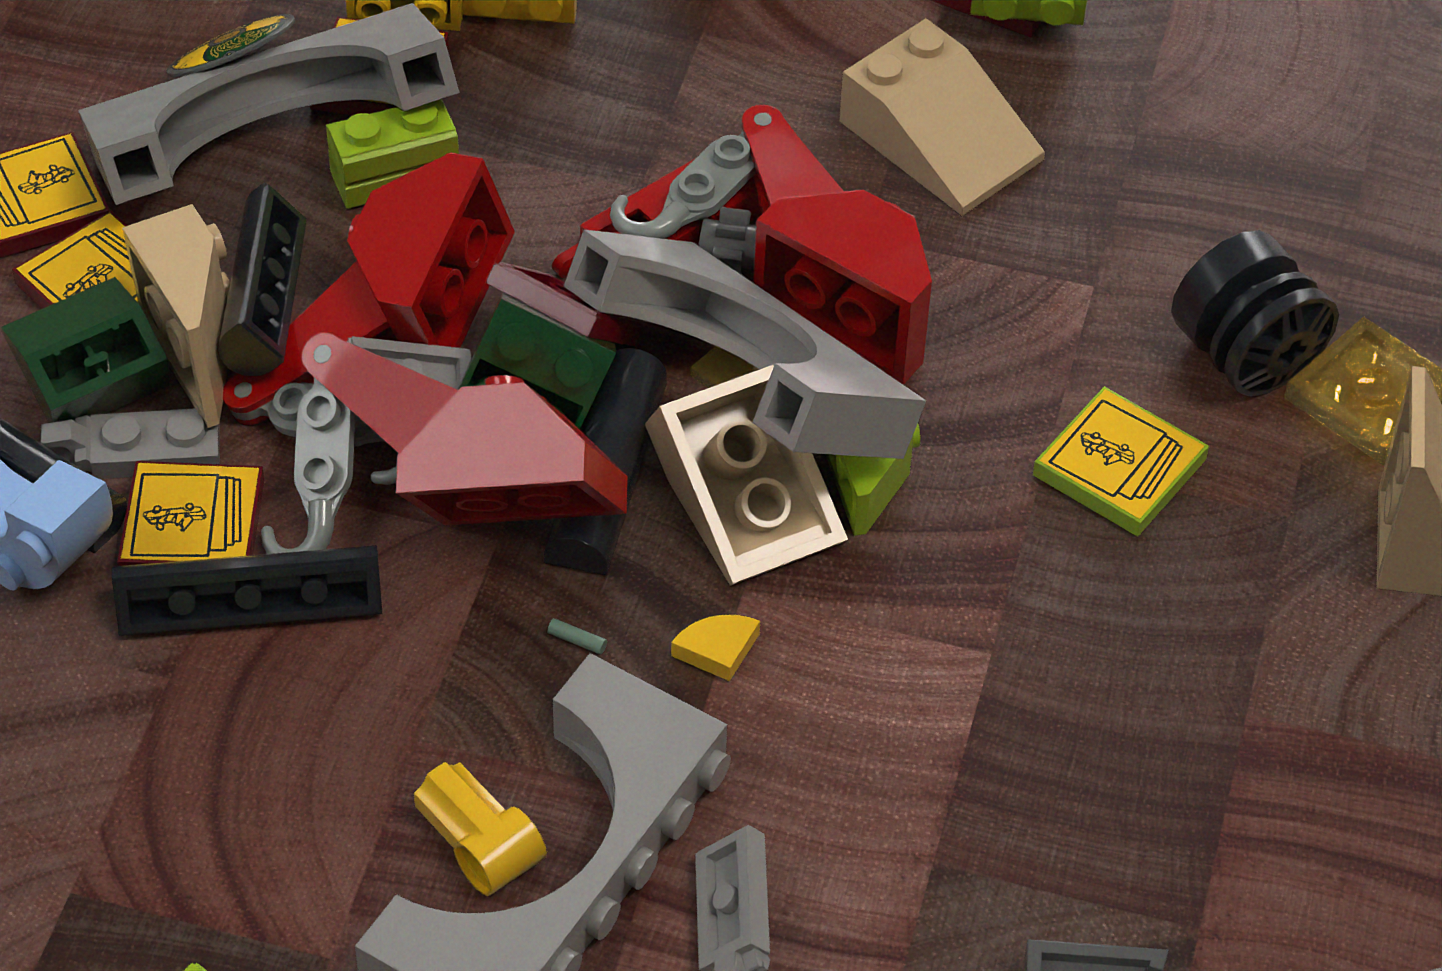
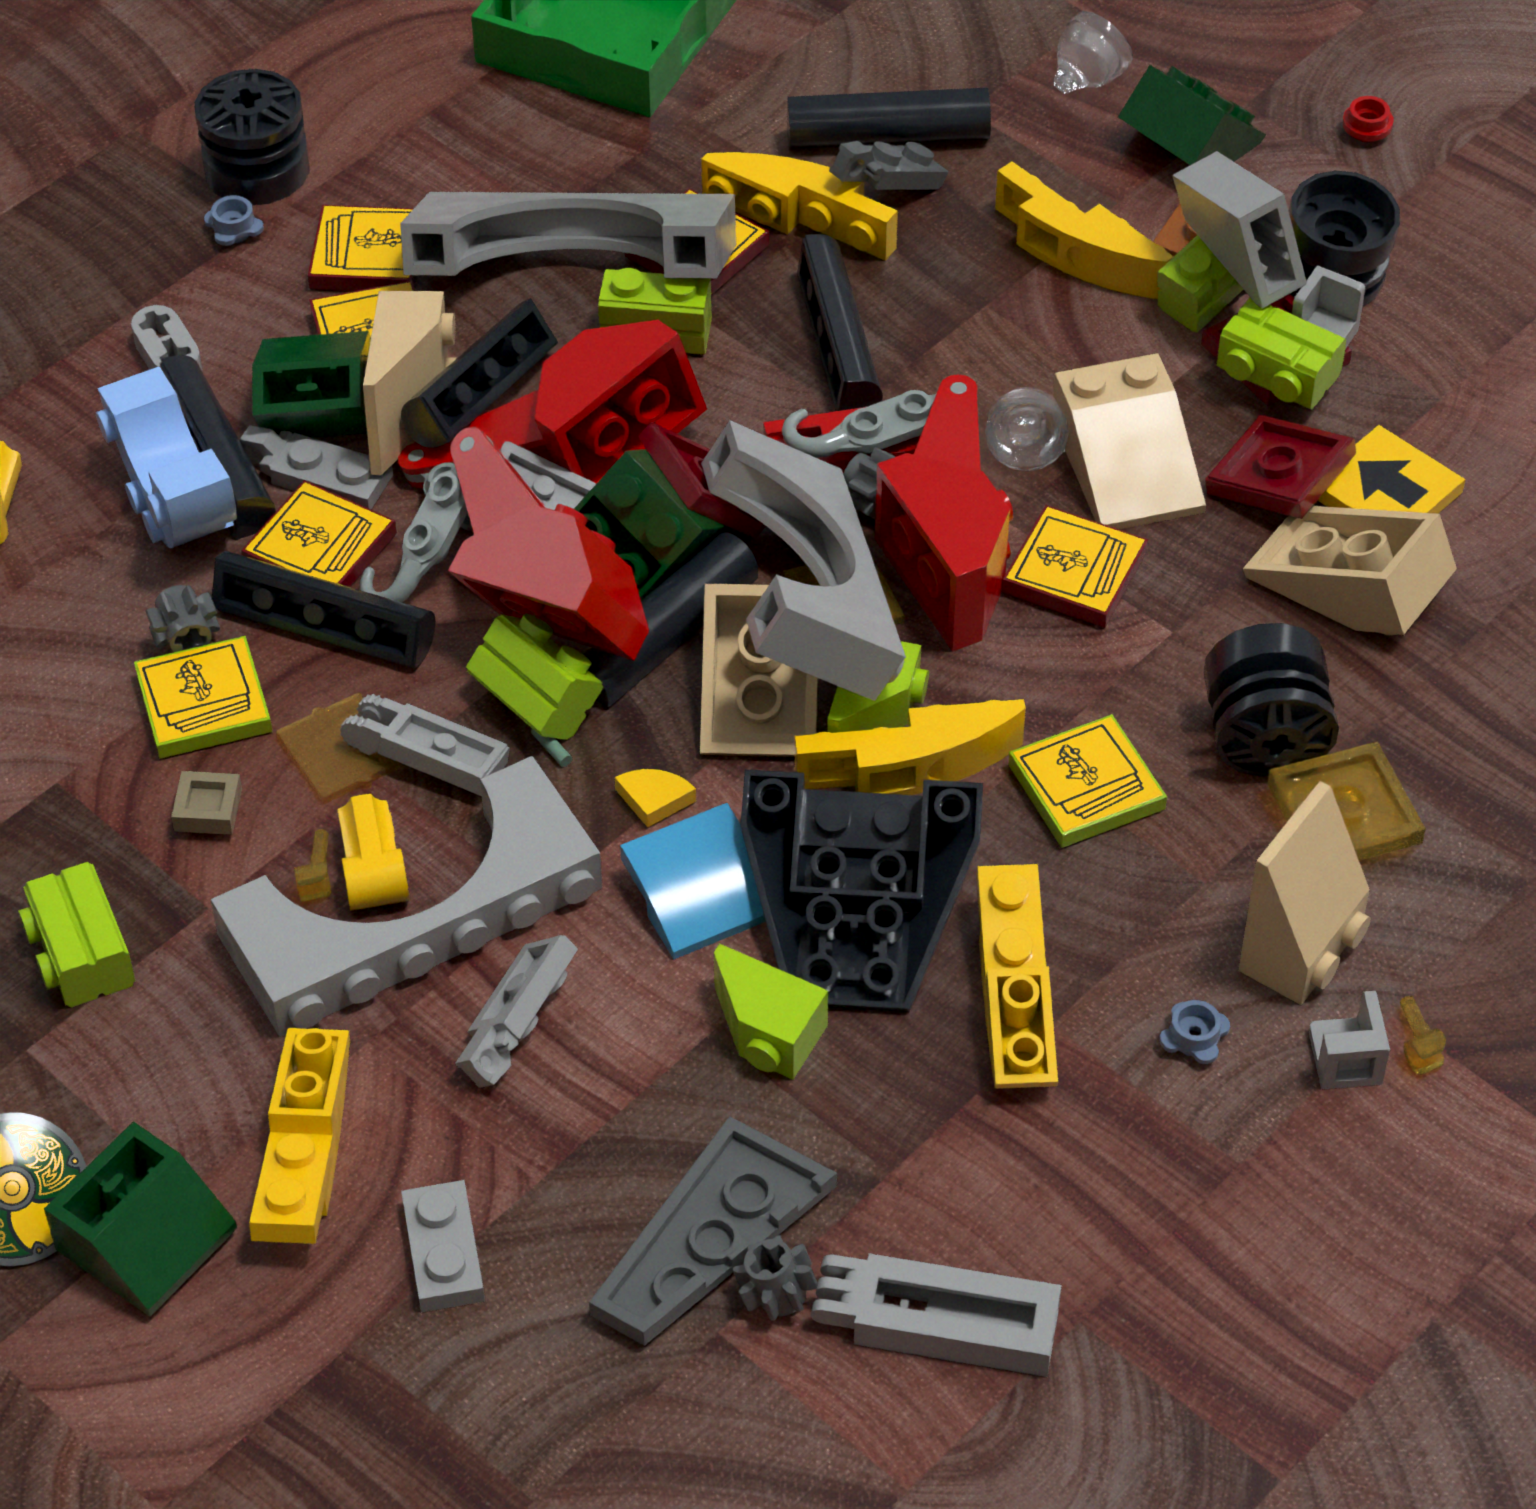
camera: 30 degrees right, 0 degrees up
shield [166,14,295,77] -> none
none -> yellow tile [134,636,273,759]
none -> dark grey gear [146,585,220,652]
none -> dark tan plate [171,771,242,835]
none -> clear yellow piece [276,692,406,805]
none -> clear yellow hand [293,829,332,902]
none -> light grey hinge [339,694,510,796]
none -> lime brick [466,613,603,740]
none -> dark azure slope [620,803,766,959]
none -> lime slope [714,943,828,1080]
none -> black wedge [740,769,983,1012]
none -> yellow slope [795,699,1026,795]
none -> black brick [797,234,883,411]
none -> yellow slope [976,864,1058,1089]
none -> clear helmet [985,386,1069,471]
none -> yellow tile [1002,505,1148,628]
none -> sand blue plate [1160,1000,1230,1064]
none -> dark red tile [1205,415,1356,519]
none -> tan slope [1243,506,1457,635]
none -> yellow tile [1318,425,1466,514]

